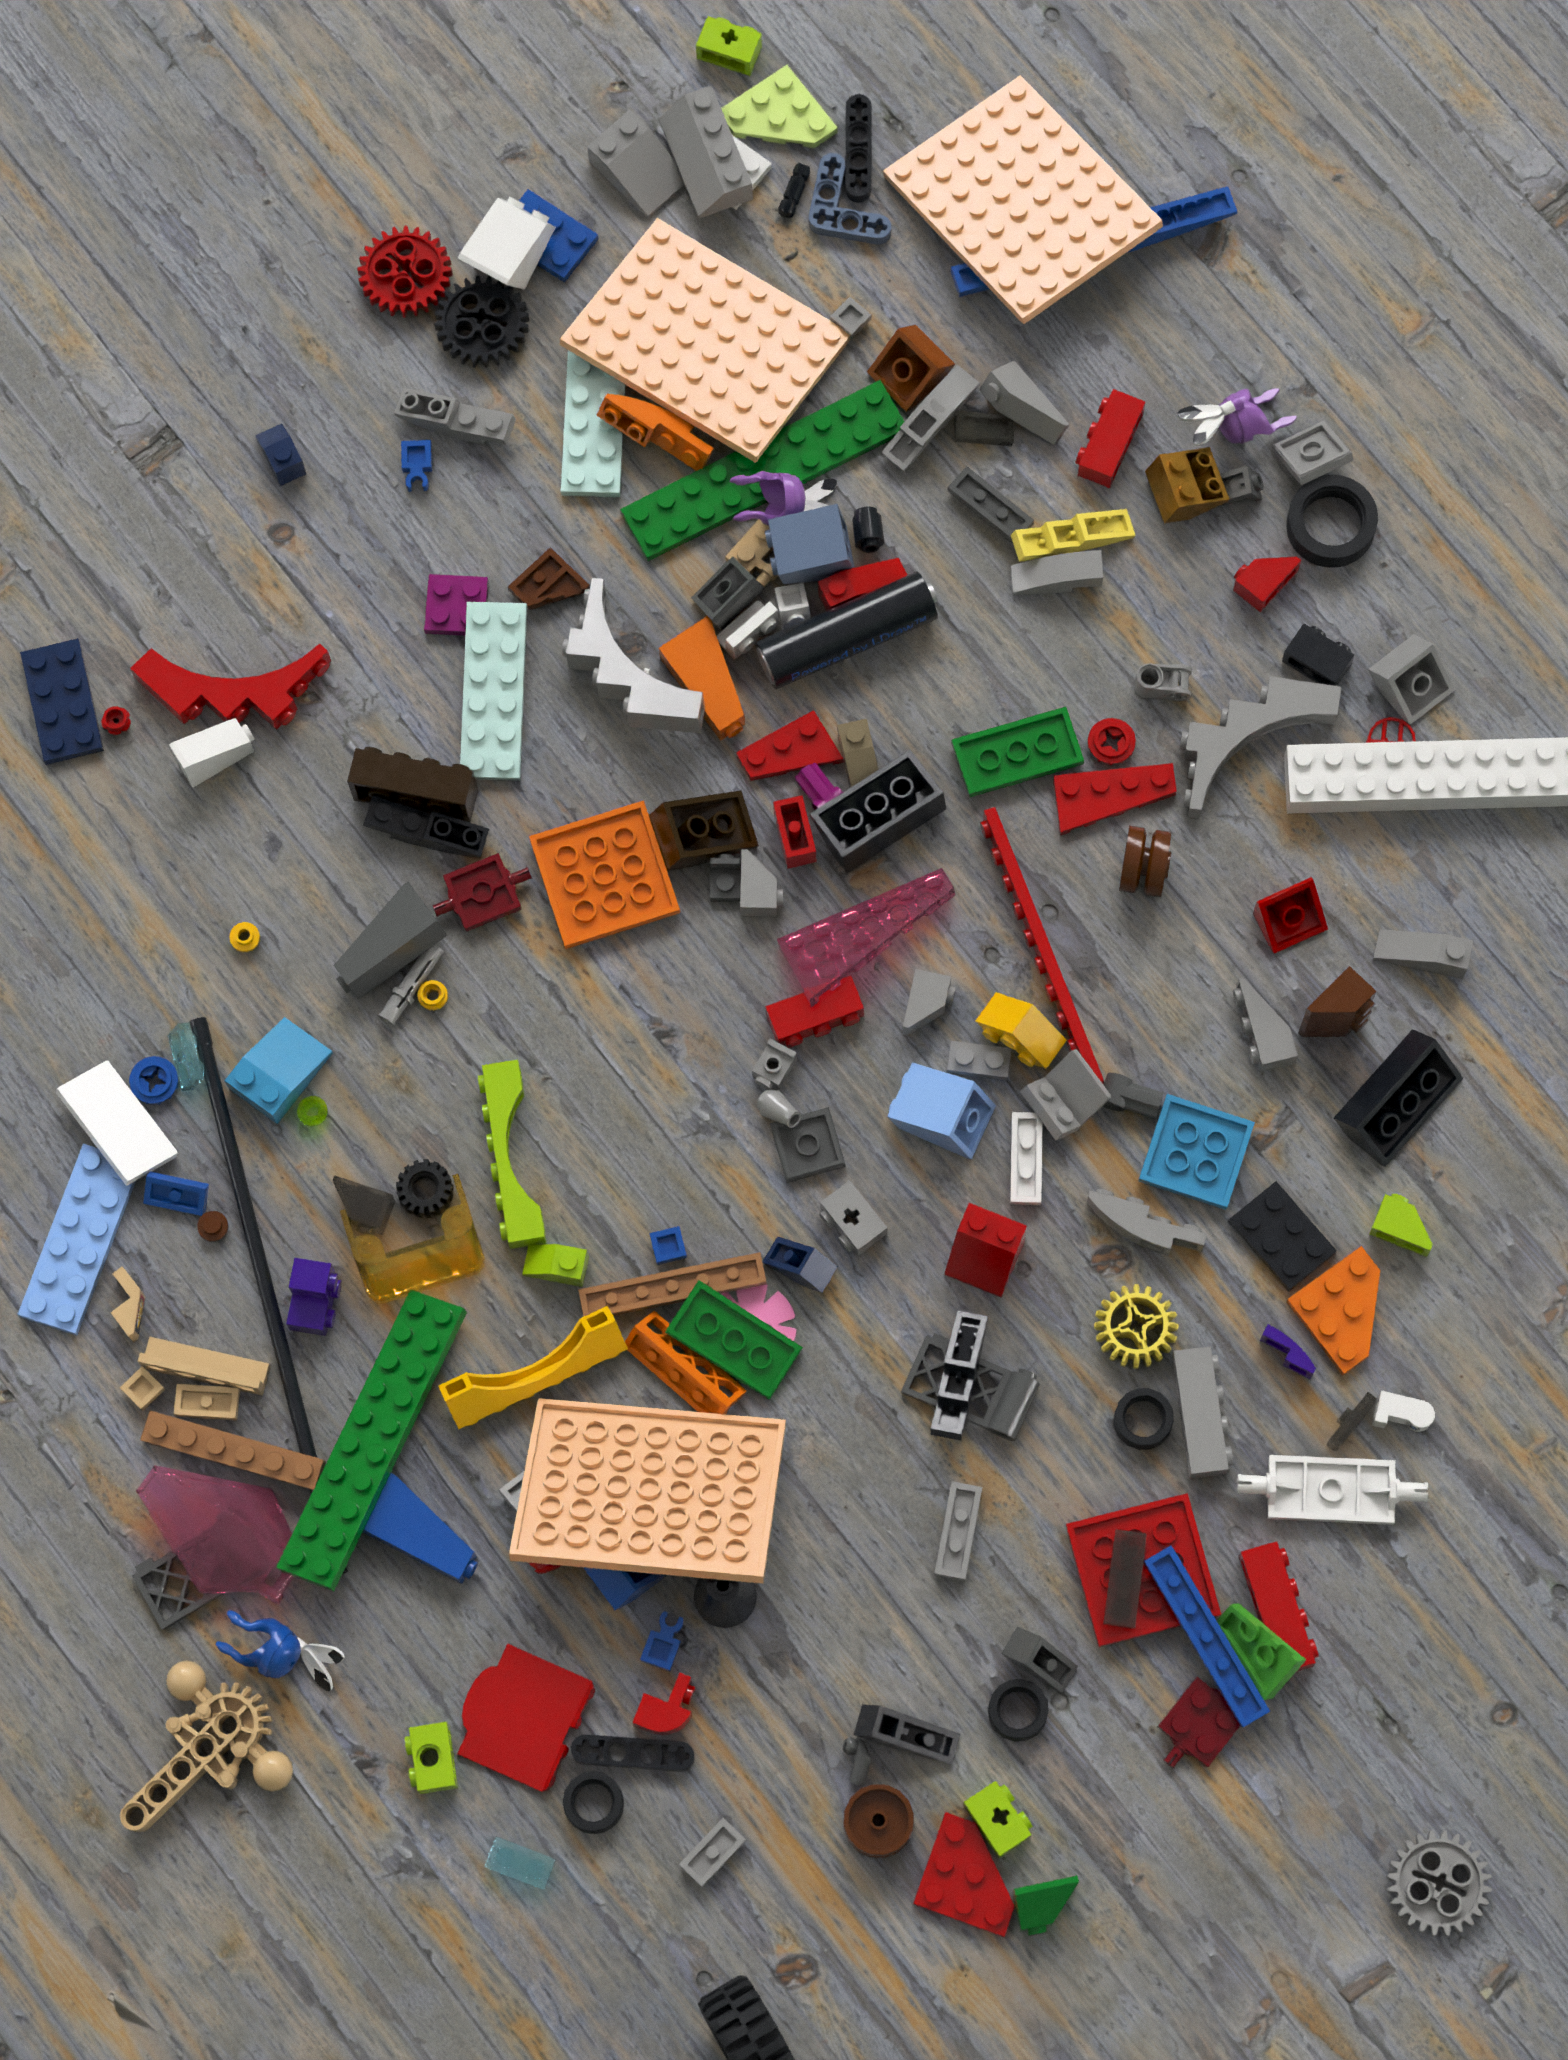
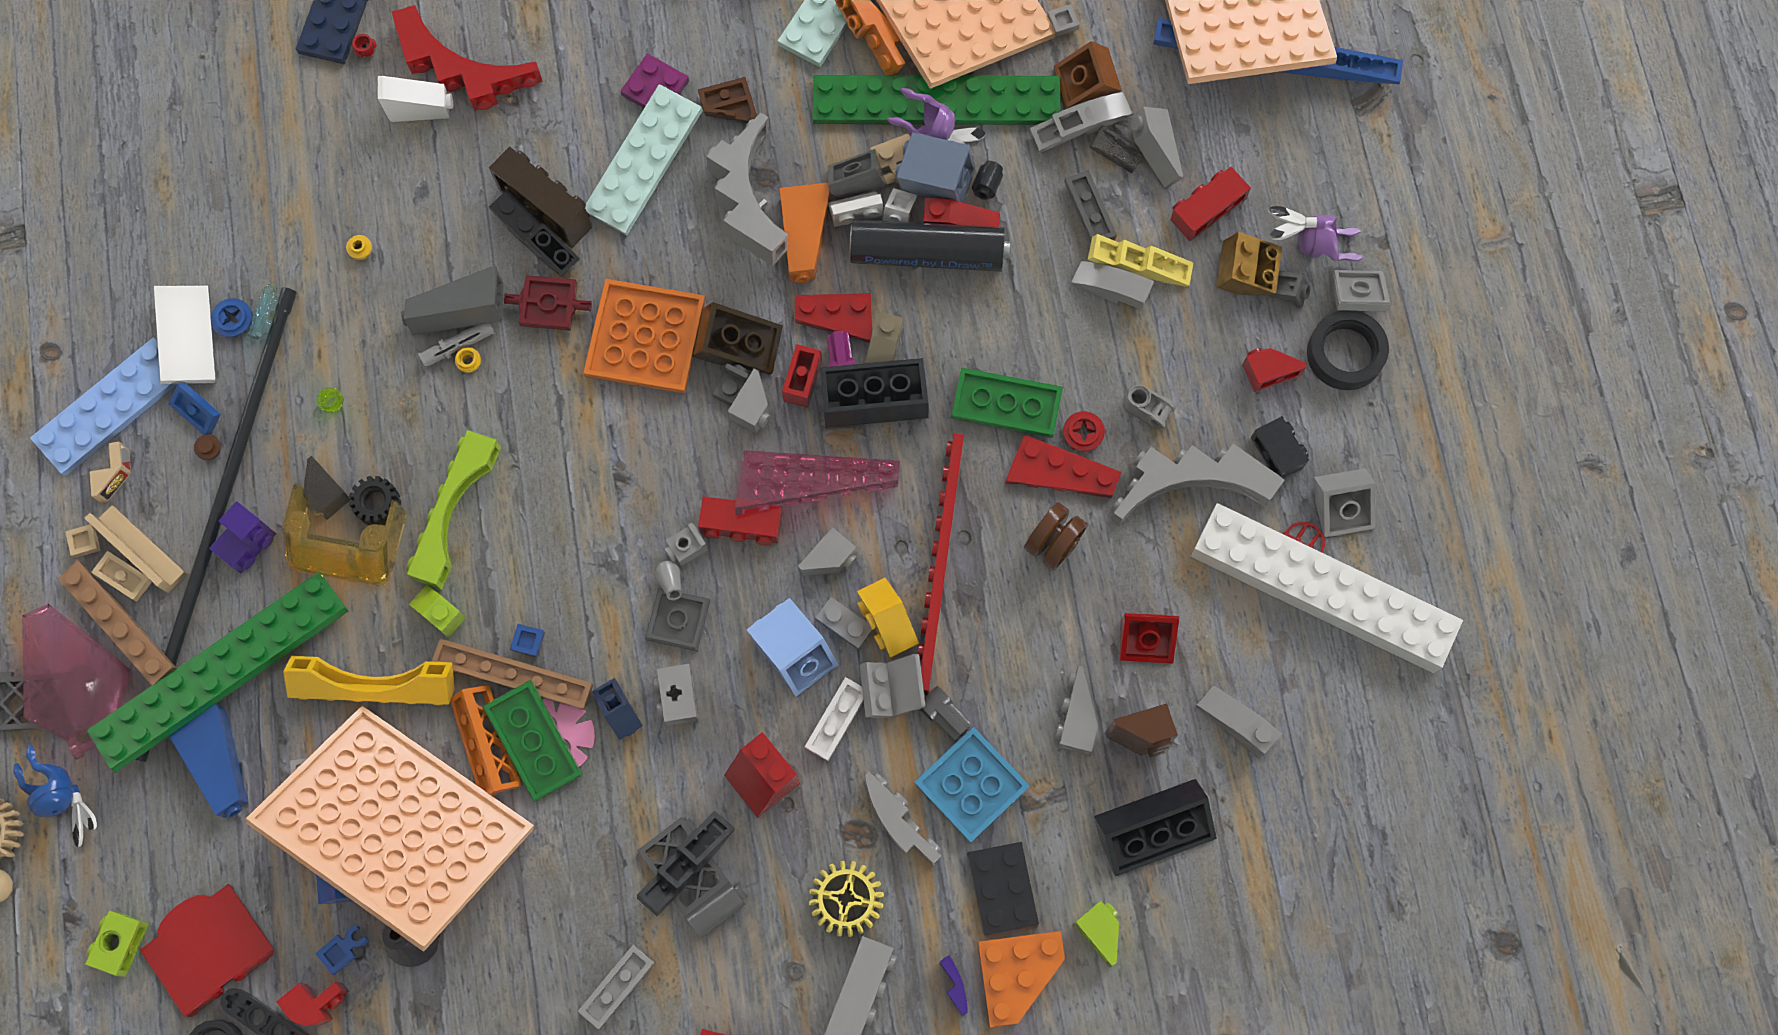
camera: 25 degrees right, 0 degrees up
dark azure slope [224,1017,333,1124] -> none
black tyre [1114,1388,1174,1450] -> none

